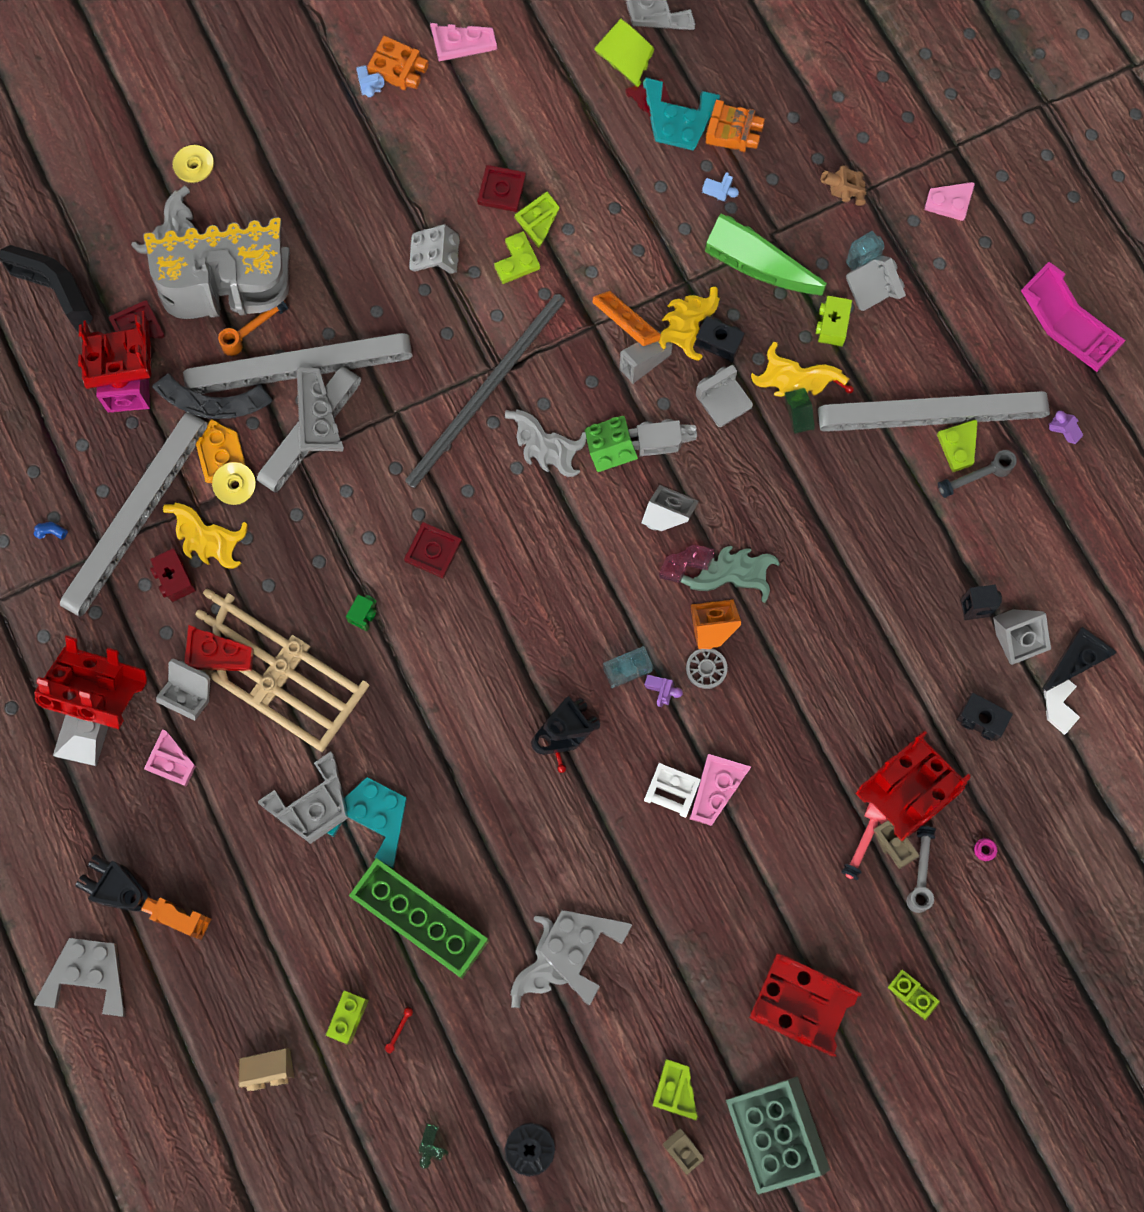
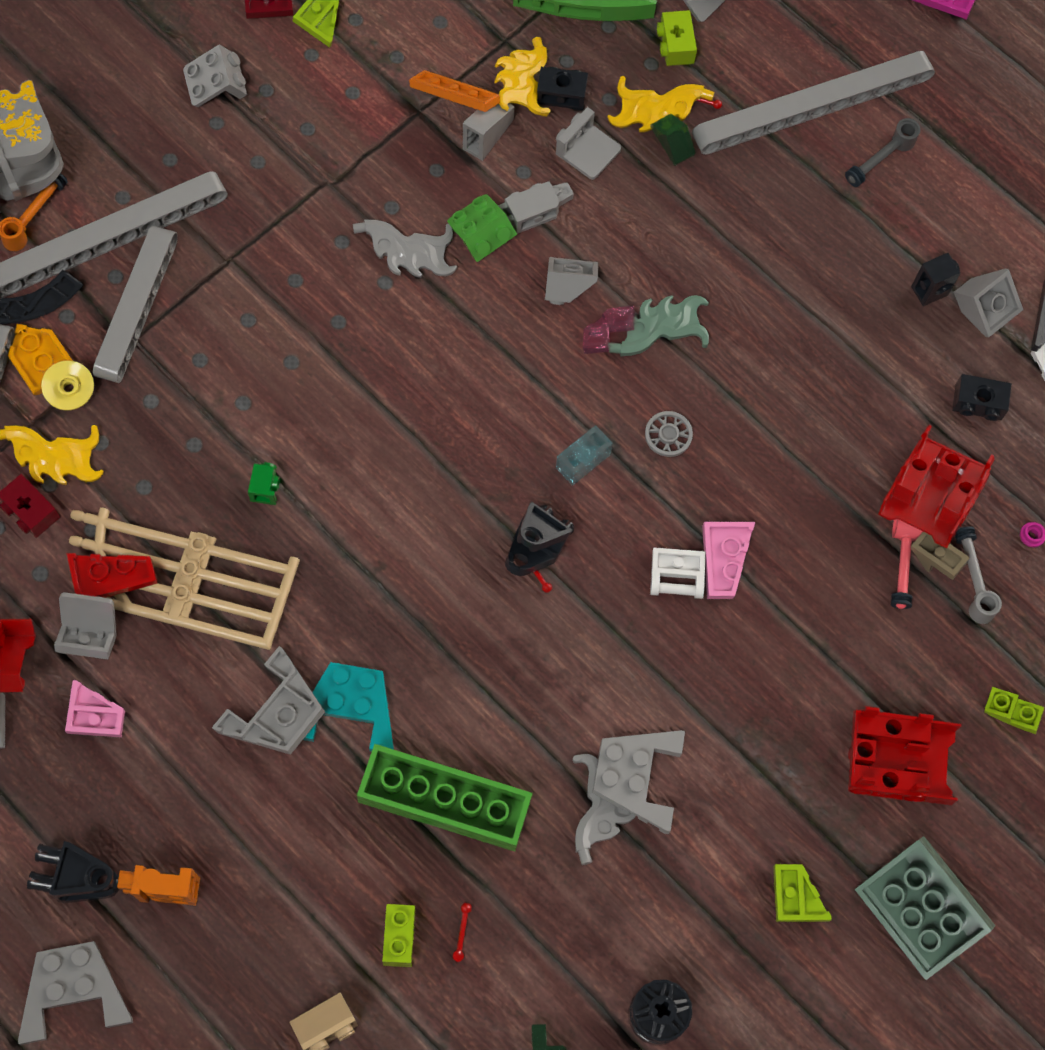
camera: 25 degrees left, 5 degrees down
light grey wing [297,368,344,451] -> none
dark red plate [404,522,462,579] -> none
dark grey axle [405,294,565,488] -> none
lime plate [494,231,540,284] -> none
medium lavender piece [644,675,683,707] -> none
dark tan slope [662,1129,705,1175] -> none
orange slope [691,599,741,649] -> none
lime wing [937,420,977,472] -> none
medium lavender piece [1049,411,1083,444] -> none

